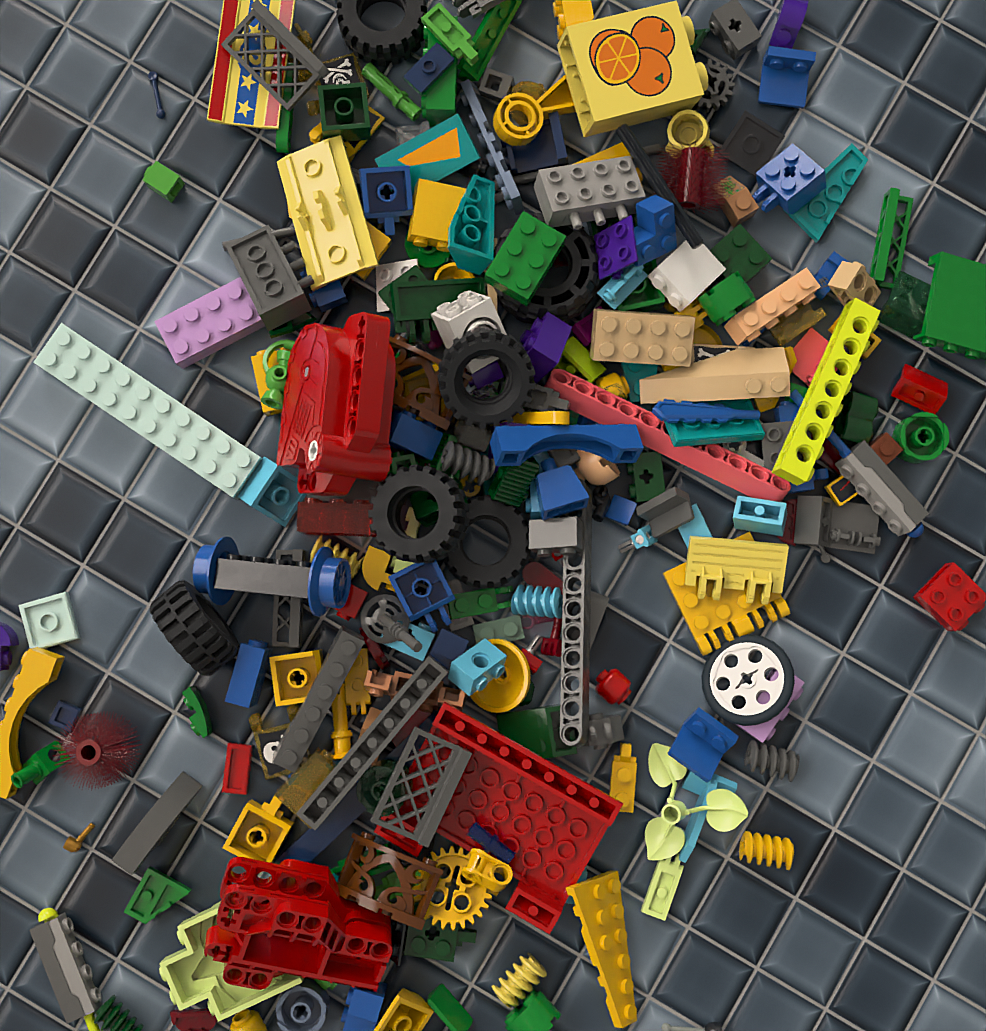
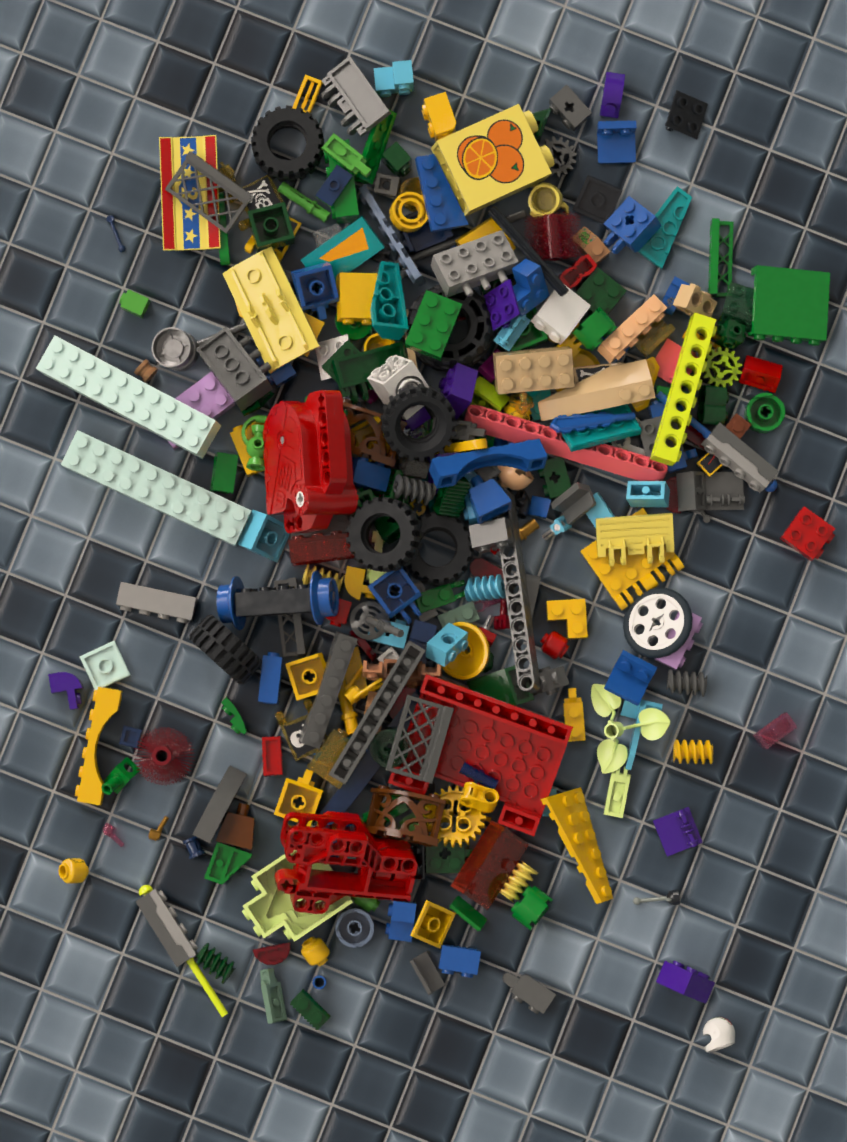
camera: 10 degrees left, 0 degrees up
none -> light aqua brick [36,335,221,459]
none -> clear pink hand [102,823,124,847]
none -> light grey brick [116,582,197,624]
none -> medium nougat wheel [134,359,158,383]
none -> flat silver wheel [151,327,199,371]
none -> dark blue bush [182,836,205,859]
none -> green hinge [210,452,238,494]
none -> reddish brown torso [216,803,255,850]
none -> yellow plant [343,665,383,705]
none -> white tile [377,647,399,663]
none -> dark green brick [382,142,412,177]
none -> blue wing [415,154,469,232]
none -> clear red brick [451,821,529,910]
none -> clear yellow piece [509,392,534,415]
none -> pearl gold pin [519,518,540,541]
none -> yellow brick [546,599,588,639]
none -> red brick [558,254,597,289]
none -> dark purple hinge [653,807,703,857]
none -> black hinge [665,90,708,140]
none -> lime gear [703,347,742,387]
none -> dark green brick [715,319,746,350]
none -> clear pink brick [753,712,797,750]

